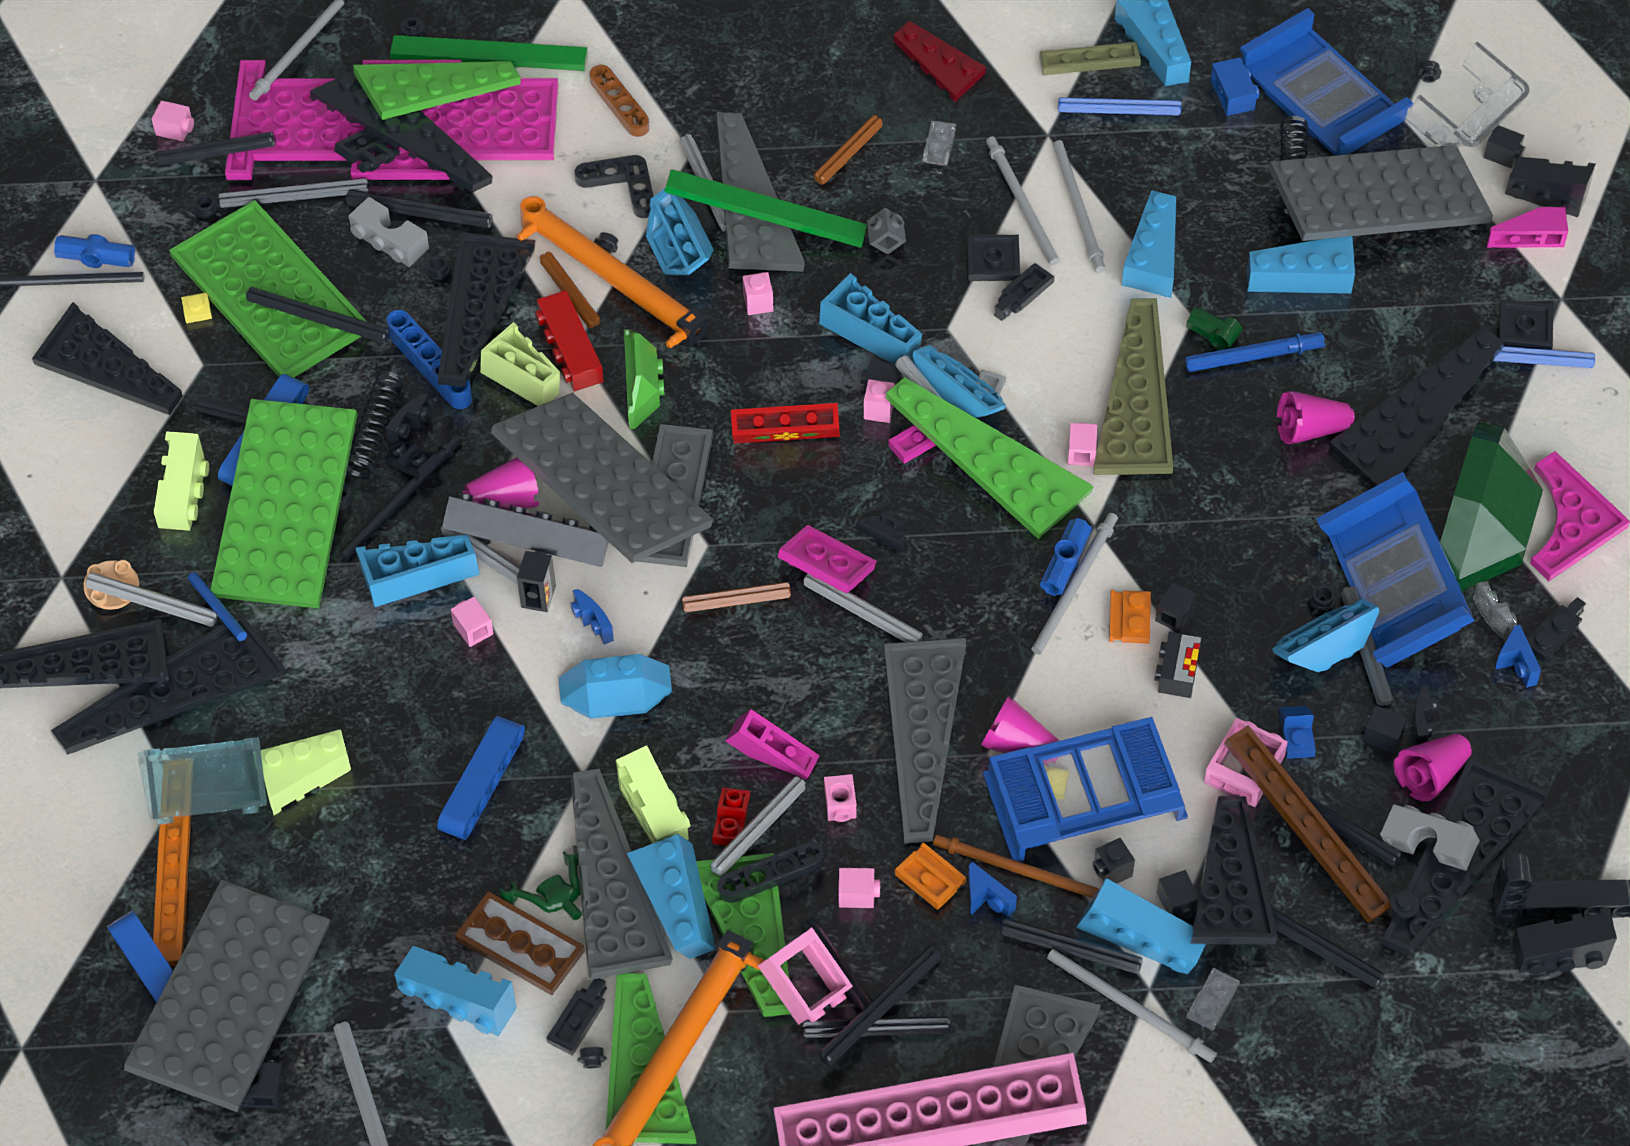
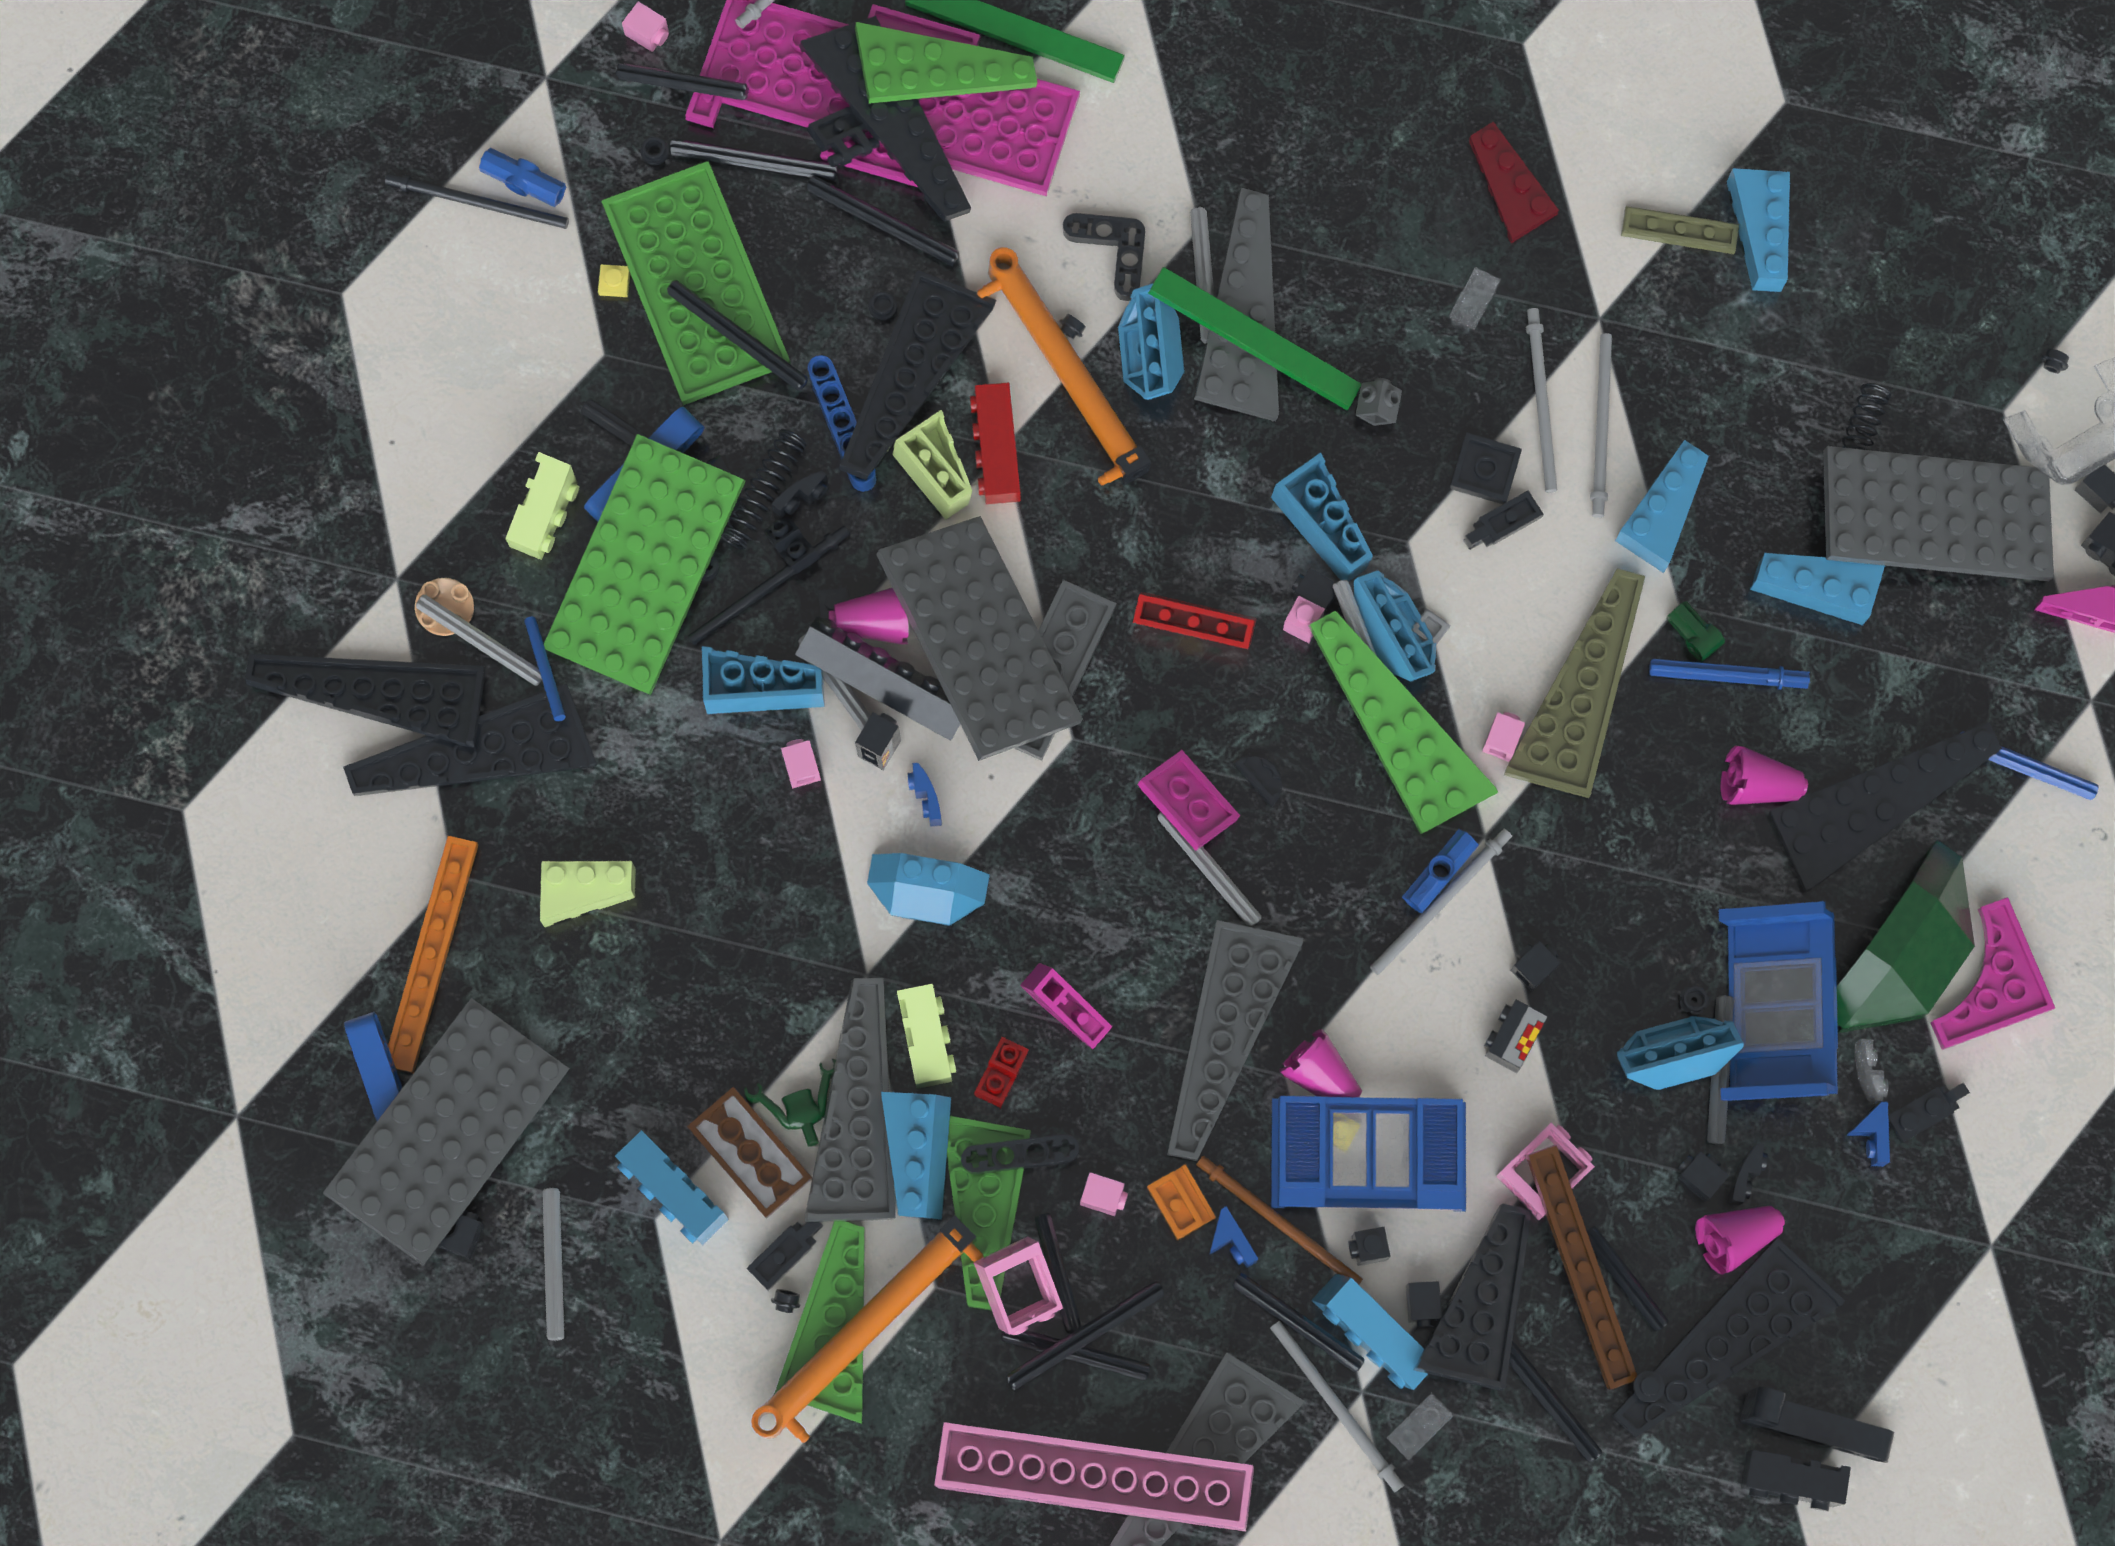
camera: 15 degrees right, 20 degrees up
black wing [32,302,183,415] -> none
clear light blue windscreen [138,737,267,825] -> none
light grey arch [349,197,429,267] -> none
blue beam [437,716,525,840] -> none
dark orange axle [540,252,600,328] -> none
dark orange beam [590,65,649,137] -> none
bright green wedge [624,329,665,429] -> none
axle [682,582,791,612] -> none
light grey axle [710,777,806,876] -> none
bright pink brick [743,272,773,315] -> none
dark orange axle [814,115,882,185] -> none
bright pink brick [824,774,856,822] -> none
dark pink plate [889,425,936,464] -> none
axle [1058,97,1181,115] -> none
orange plate [1109,590,1151,644] -> none
blue brick [1210,57,1259,116] -> none
blue piece [1240,8,1413,156] -> none
blue slope [1278,706,1316,759] -> none
light grey arch [1380,805,1479,871] -> none
black plate [1499,300,1553,350] -> none

